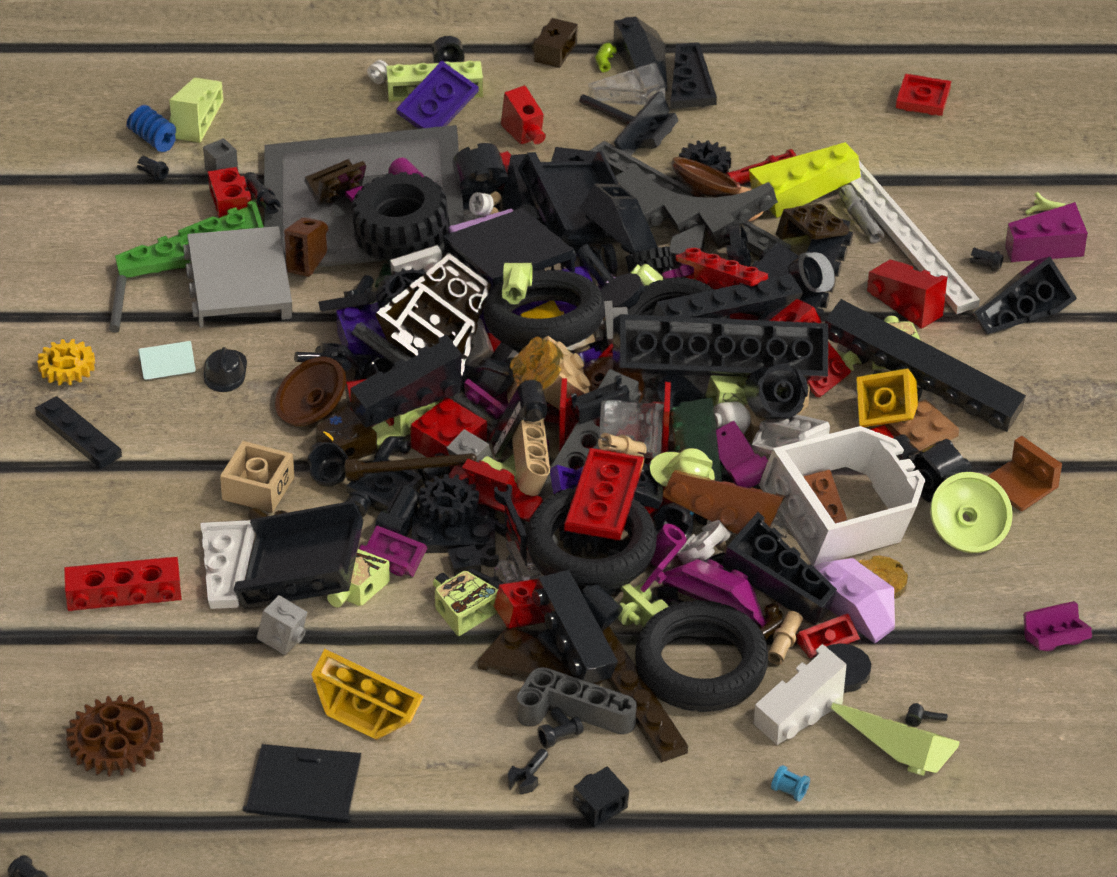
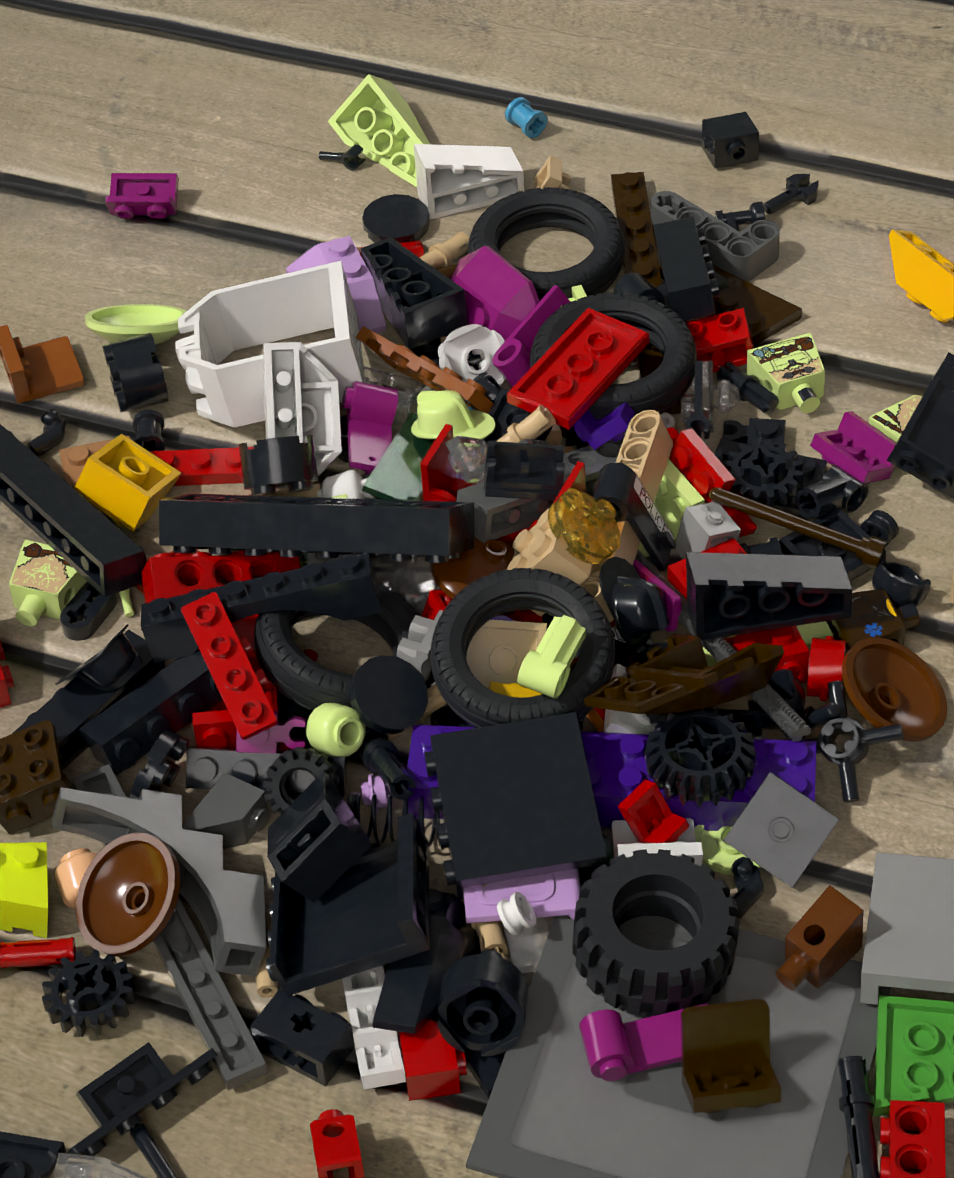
camera: 155 degrees left, 5 degrees up
none -> black arm [27,409,66,457]
none -> tan tile [534,155,572,190]

